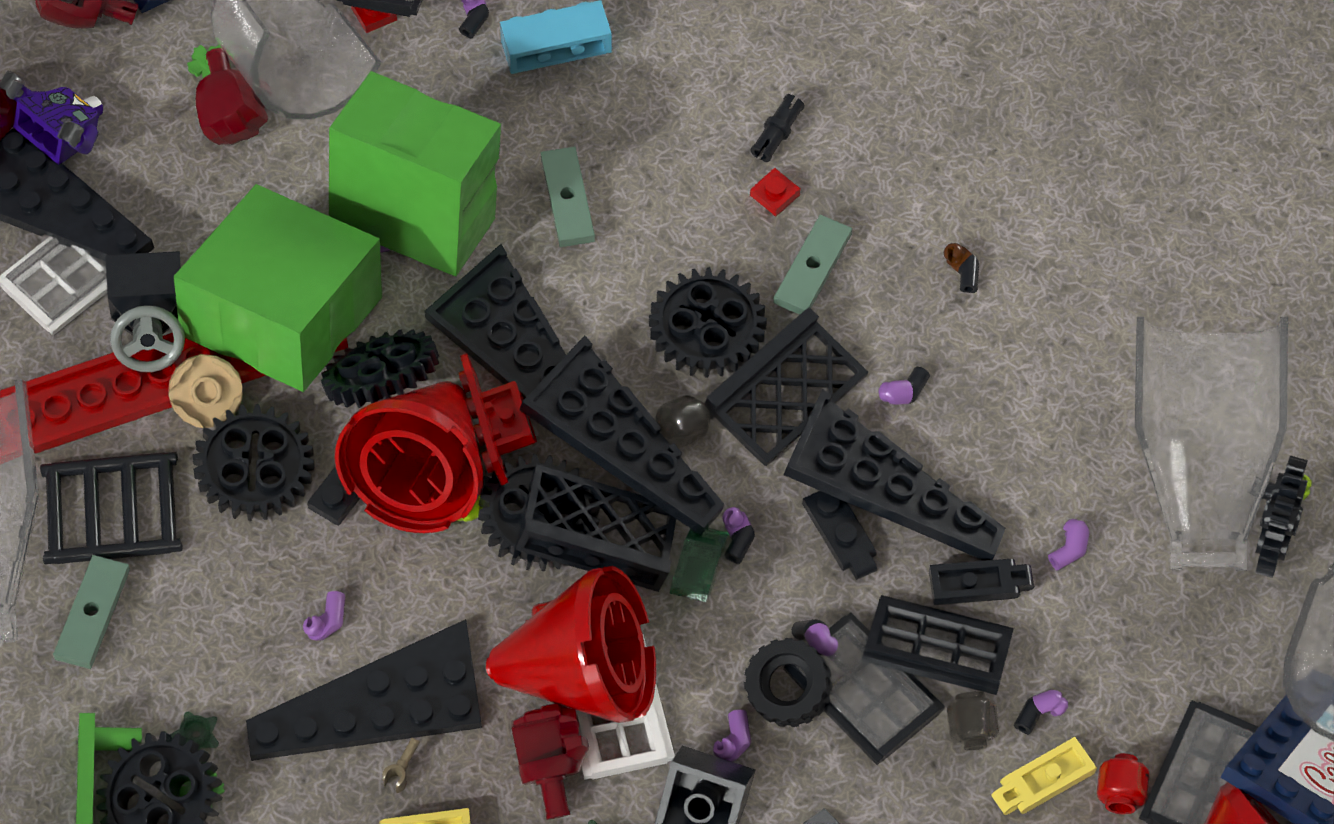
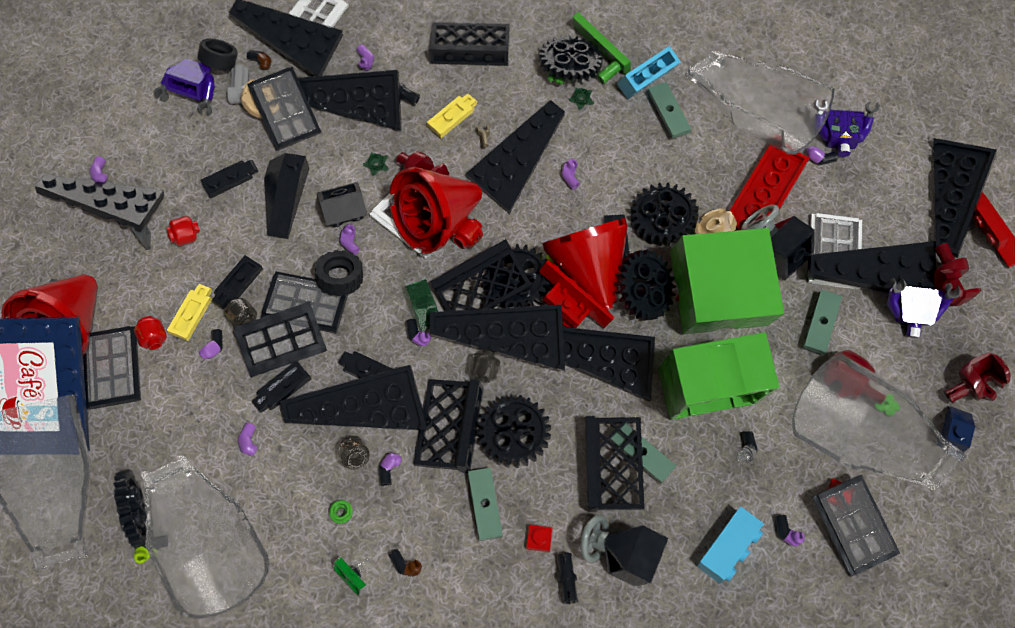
camera: 145 degrees right, 5 degrees up
black bar [40,452,183,565] -> none
medium lavender arm [791,619,838,657] -> none
none -> black hinge [212,255,263,309]
none -> bright green plate [329,500,353,524]
none -> green piece [333,557,371,597]
none -> clear smoke head [337,436,370,470]
none -> black piece [580,515,668,586]
none -> black fence [586,416,645,512]
none -> medium azure brick [617,46,681,99]
none -> sand green tile [803,289,842,355]

